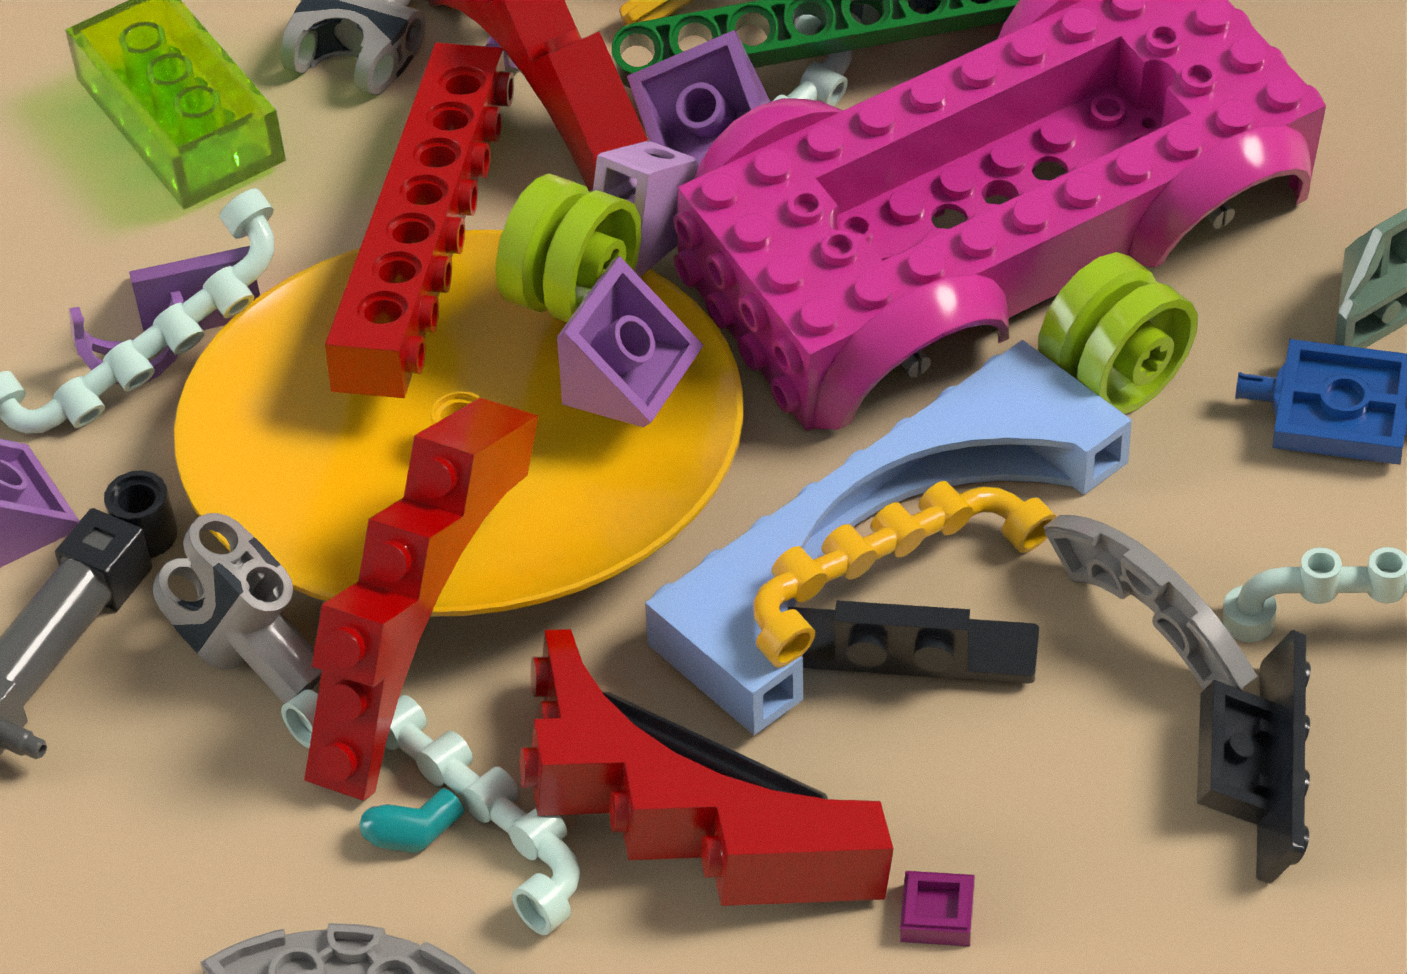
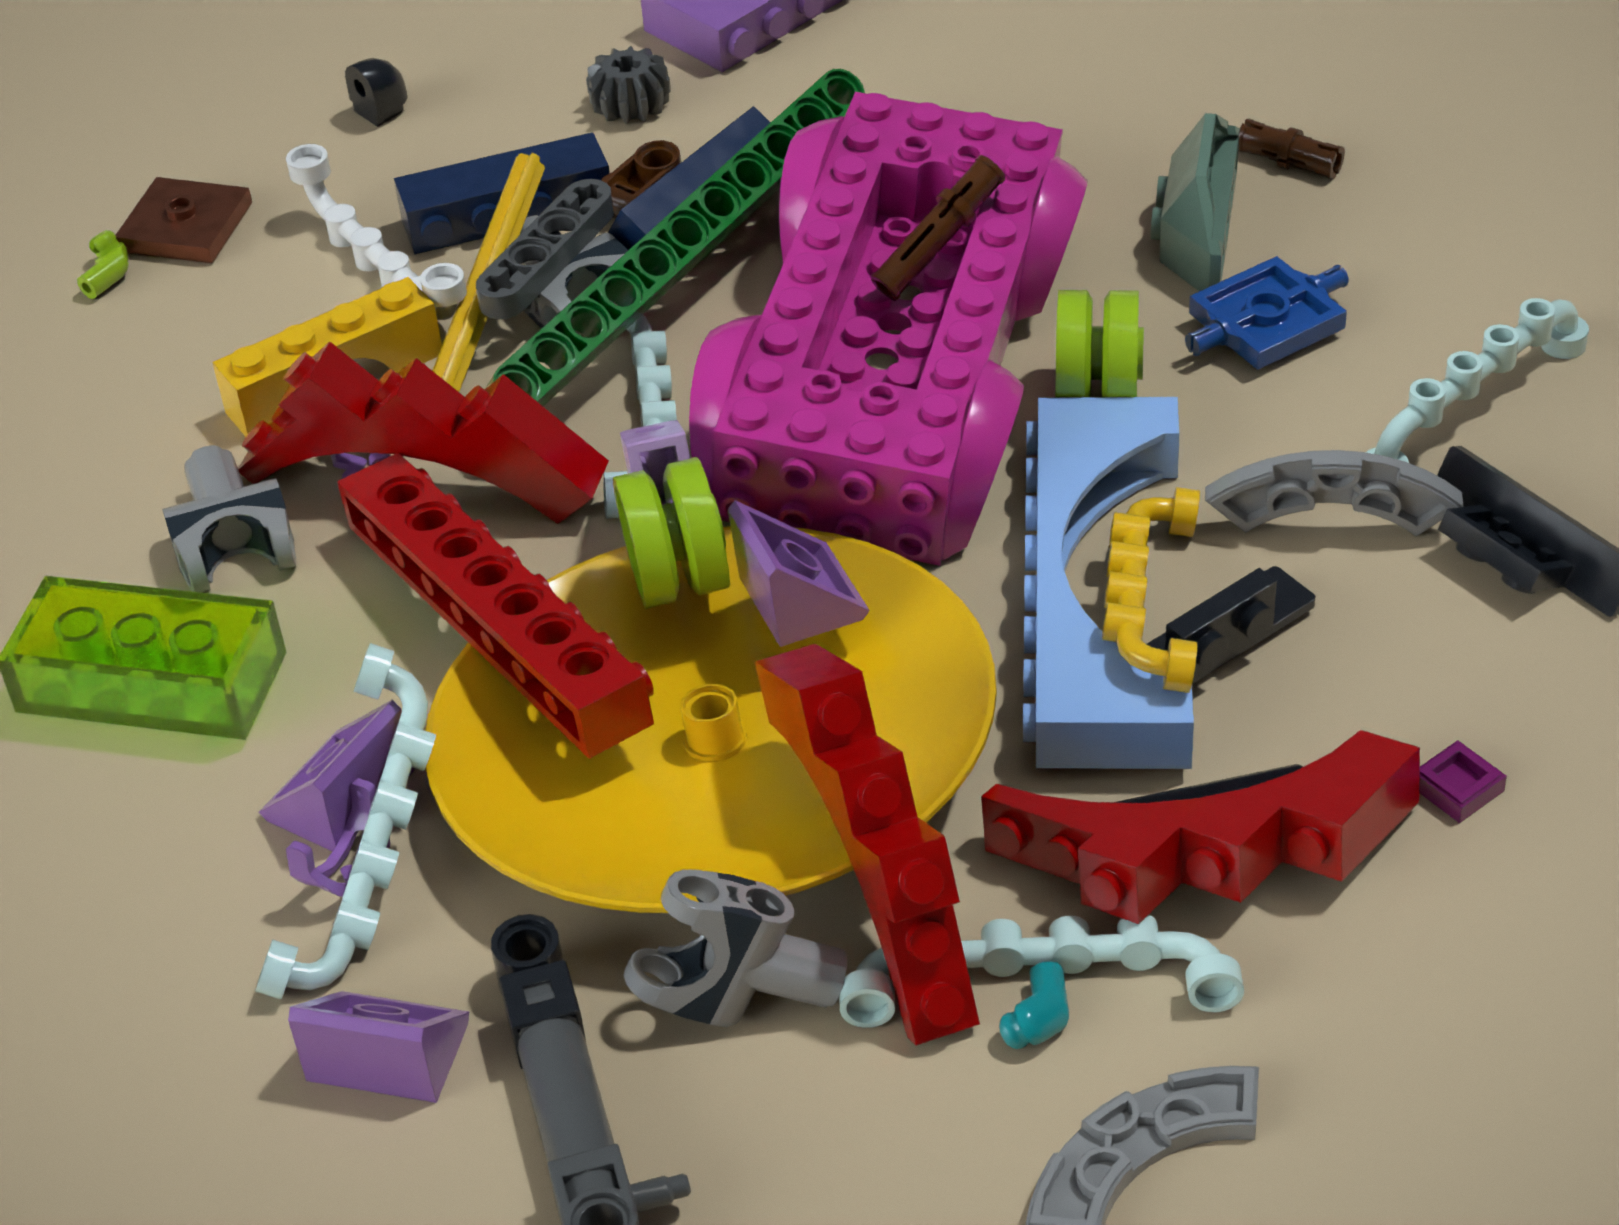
camera: 45 degrees left, 5 degrees down
medium lavender slope [627,30,770,165] -> none
none -> reddish brown pin [870,155,1006,301]

